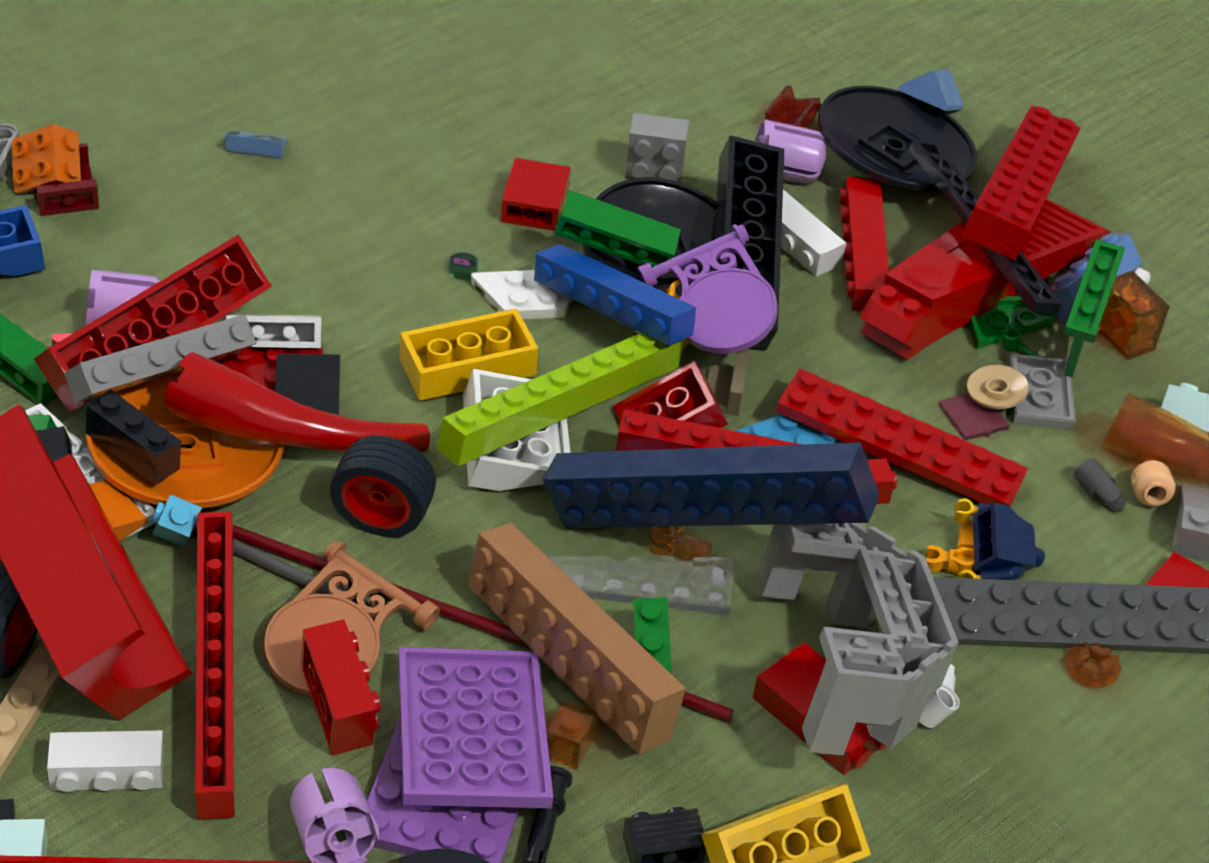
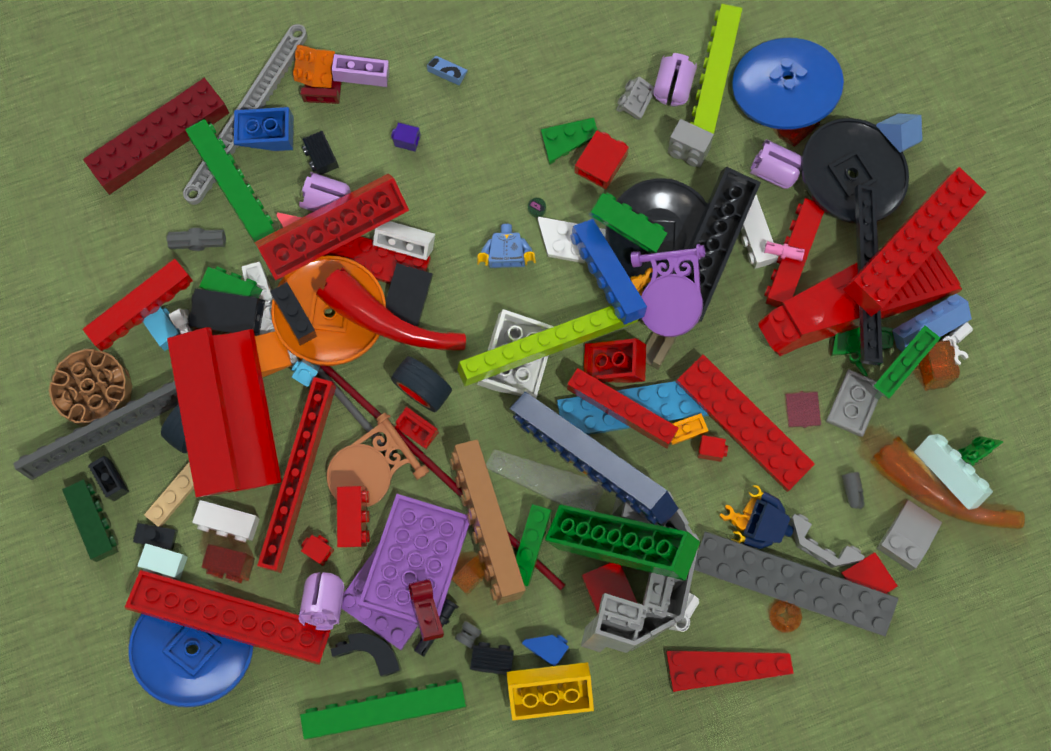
camera: 30 degrees right, 30 degrees up
light grey brick [64,314,257,404] -> none
yellow brick [399,308,539,401] -> none
tan dish [967,365,1029,409] -> none
light nougat head [1131,460,1175,507] -> none
none -> clear red brick [201,544,255,584]
none -> red brick [301,535,334,566]
none -> black brick [302,131,339,175]
none -> lavender brick [332,54,389,87]
none -> dark purple brick [391,123,421,152]
none -> red hinge [395,407,439,449]
none -> dark red plate [409,579,444,642]
none -> dark grey wheel [455,621,482,649]
none -> medium blue torso [477,224,536,268]
none -> blue slope [522,635,569,666]
none -> green wing [541,118,597,165]
none -> green brick [545,504,700,581]
none -> light grey bracket [616,76,654,120]
none -> lavender cylinder [653,53,697,106]
none -> red wing [666,651,794,692]
none -> lime brick [690,4,743,134]
none -> blue dish [732,38,844,130]
none -> bright pink pin [764,241,805,261]
none -> light grey slope [790,514,865,568]

